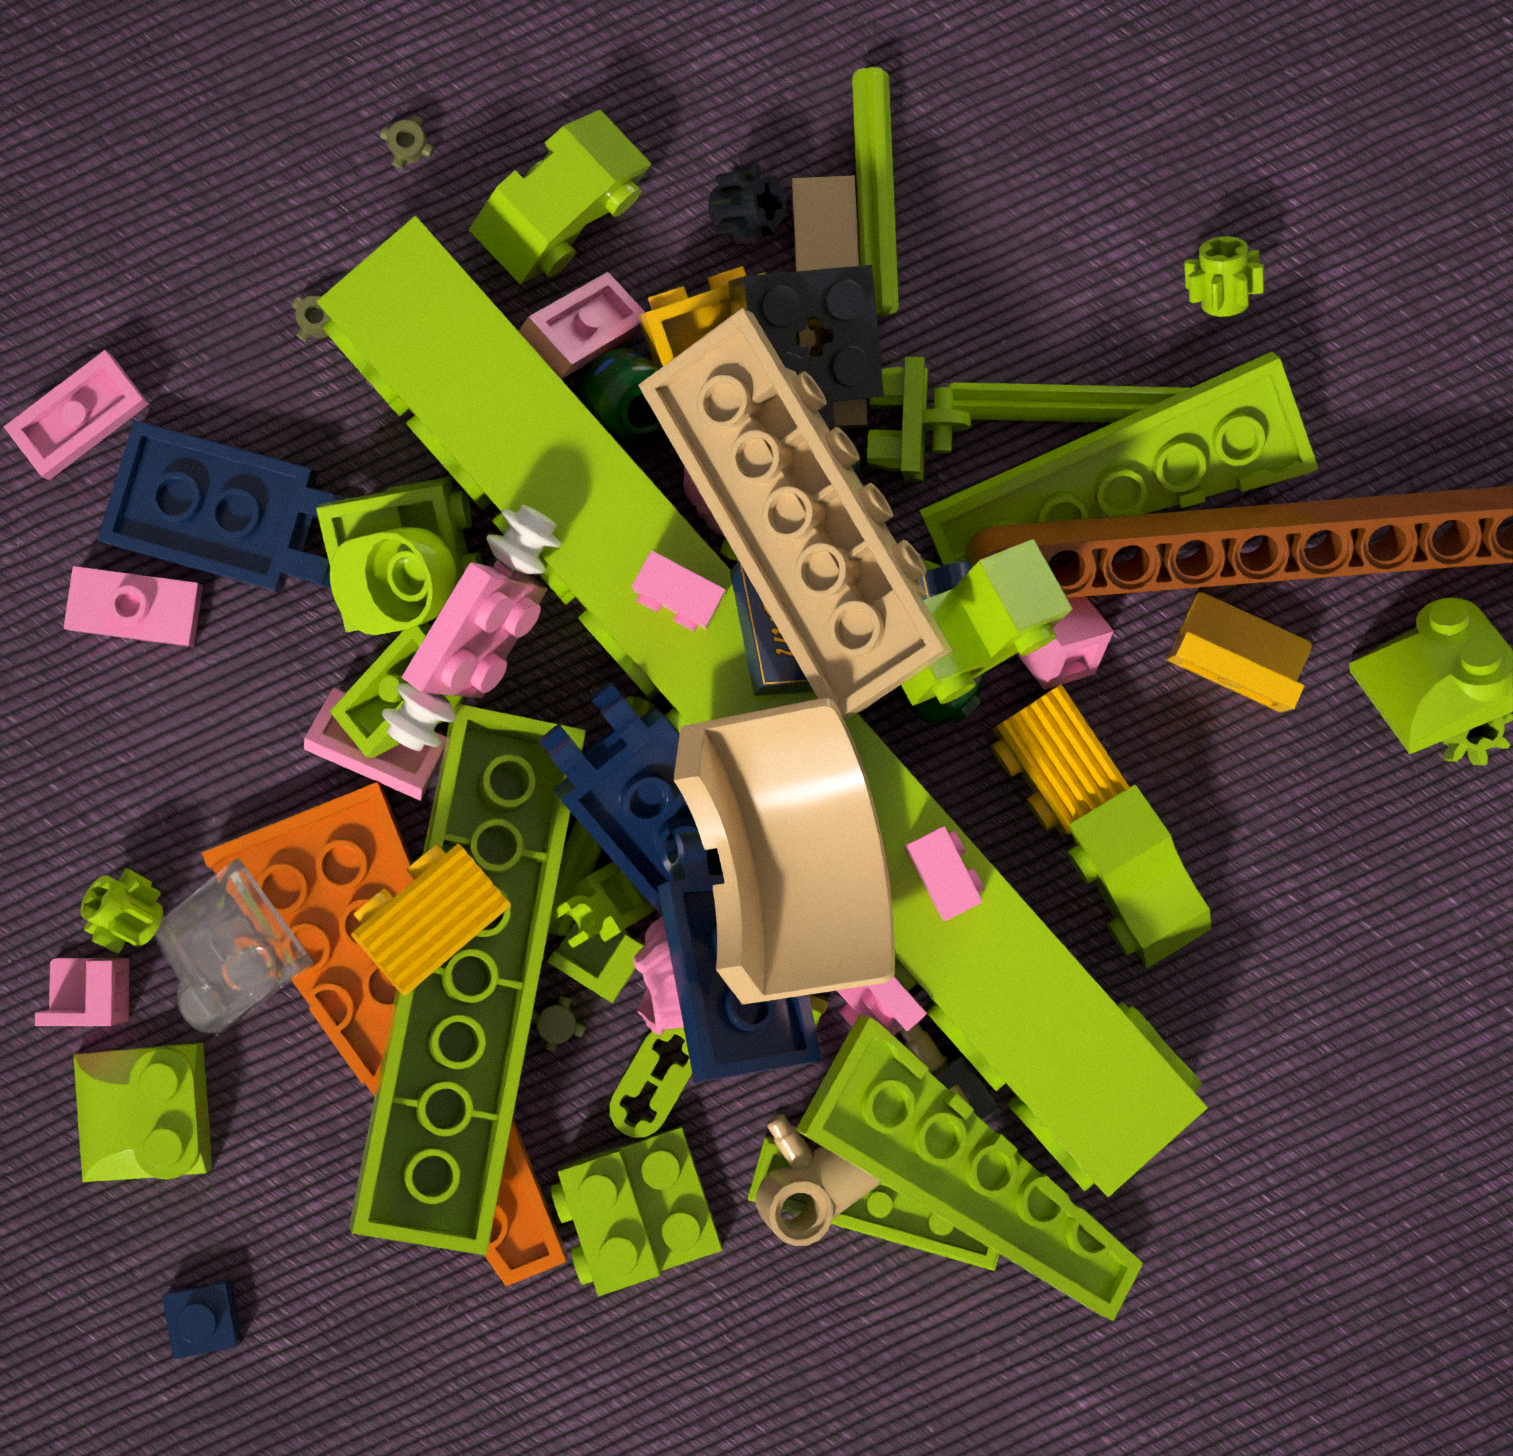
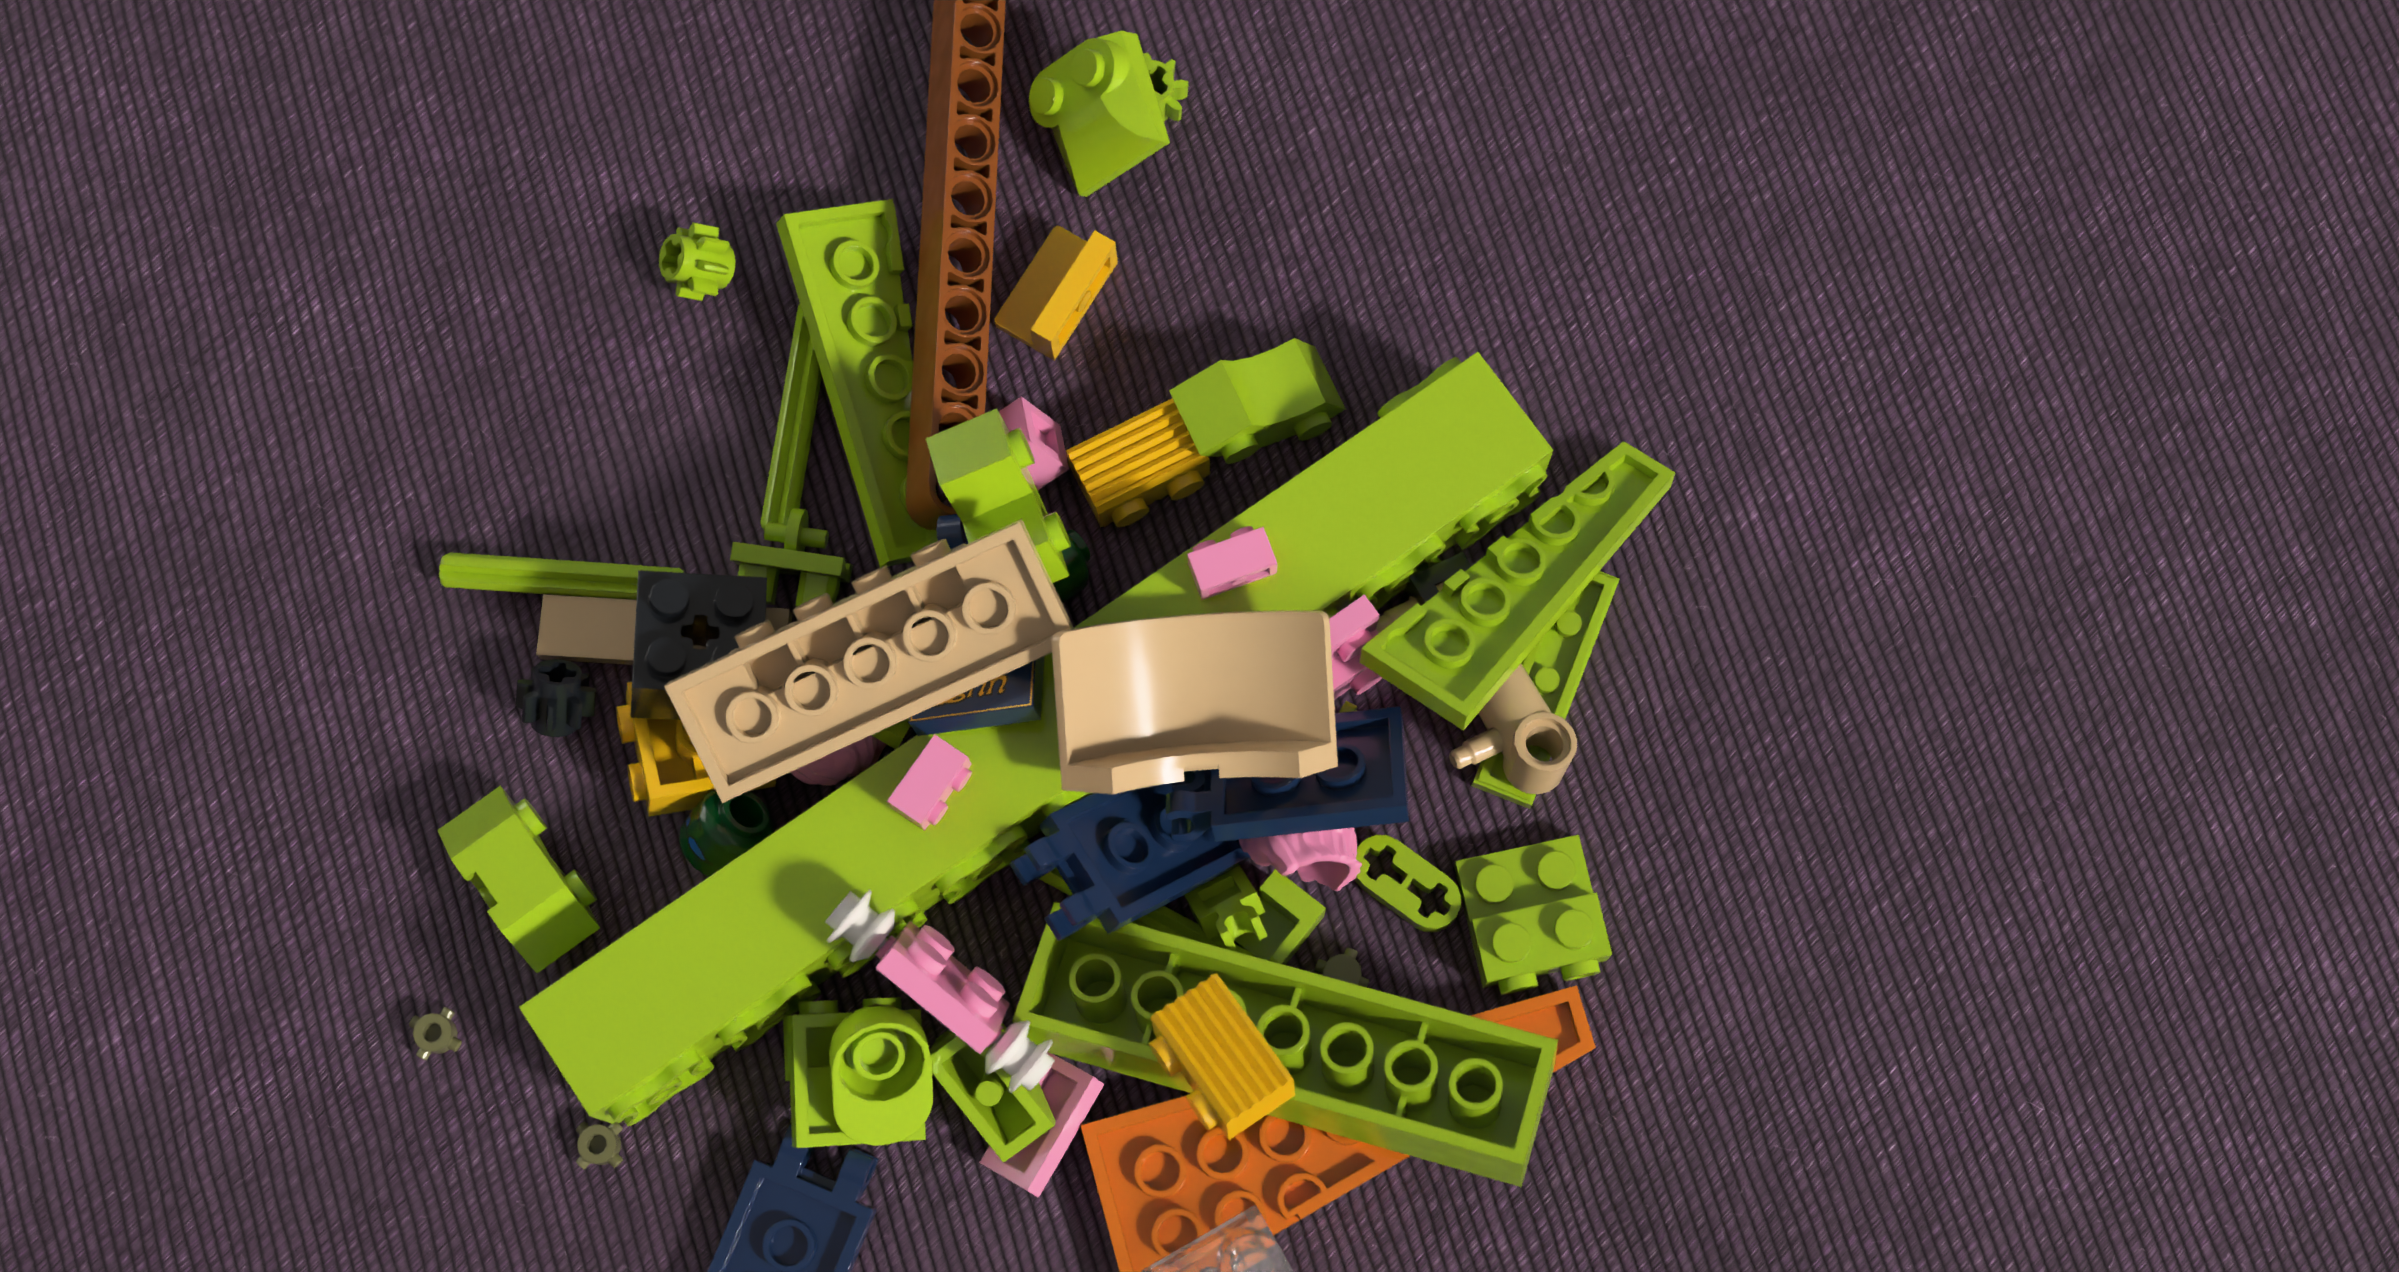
camera: 85 degrees left, 10 degrees down
bright pink plate [519,272,645,379] -> none

